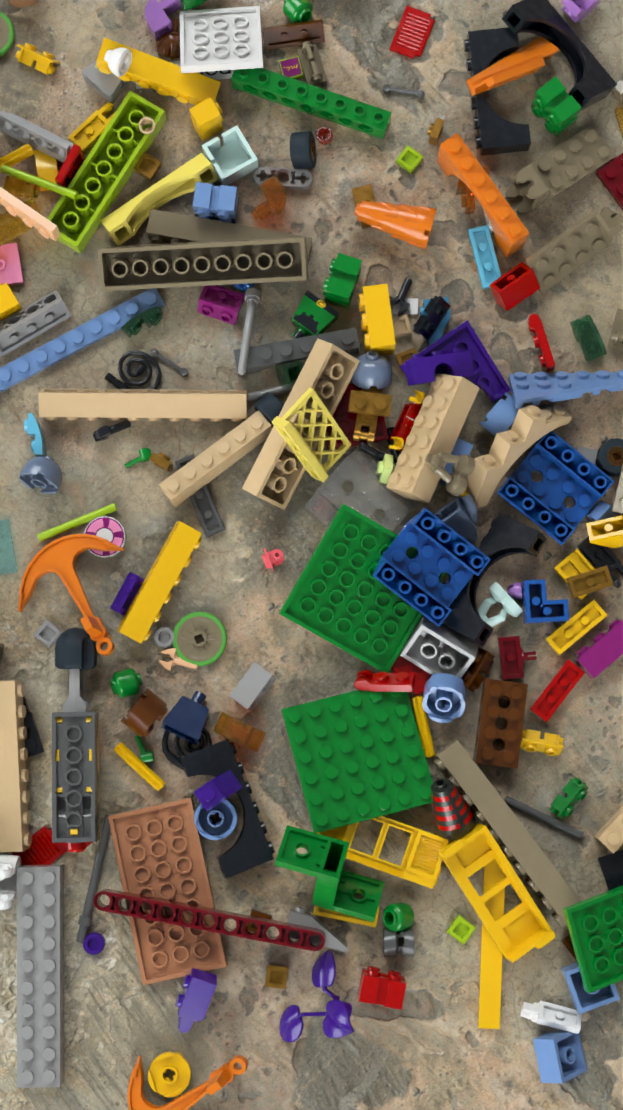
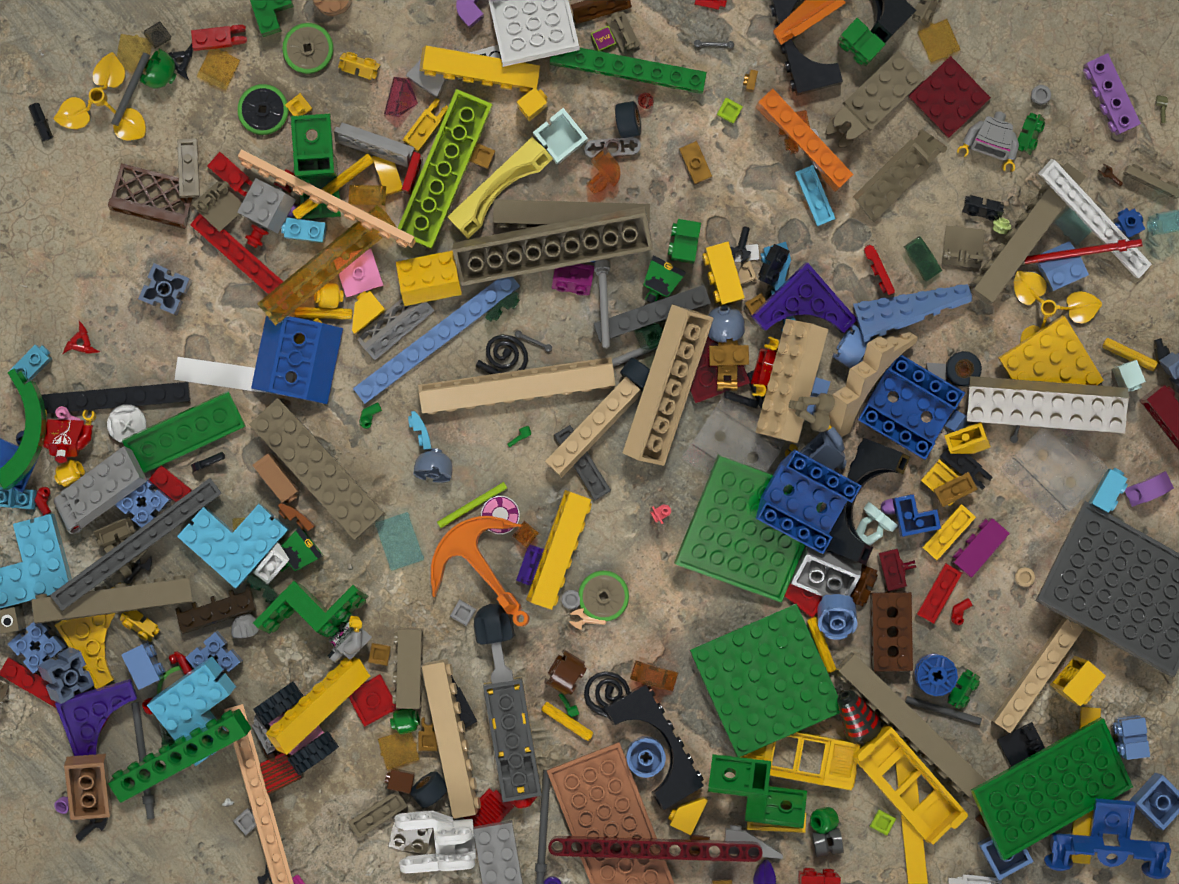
camera: 10 degrees left, 5 degrees up
lime bar [0,164,78,199] -> none
black bar [92,419,131,442] -> none
white brick [104,48,132,77] -> none
green head [110,668,143,698] -> none
tan hinge [139,117,155,135] -> none
pearl gold plate [149,452,173,472] -> none
reddish brown piece [155,18,180,58] -> none
dark blue torso [161,691,209,746] -> none
medium blue brick [193,182,239,224] -> none
dark purple slope [194,770,242,812] -> none
light grey hinge [230,662,276,712] -> none
light yellow fence [272,387,352,483] -> none
orange cone [354,200,437,249] -> none
red hinge [354,670,416,692] -> none
yellowish green plate [376,453,393,484] -> none
dark purple arch [405,348,474,386] -> none
red brick [489,262,540,311] -> none
yellow hinge [520,729,564,756] -> none
none -> clear pink slope [384,77,418,117]
none -> yellow brick [396,250,462,306]
none -> clear orange plate [513,521,539,548]
none -> yellow slope [668,796,708,835]
none -> blue wheel [913,653,958,696]
none -> red arm [951,598,973,626]

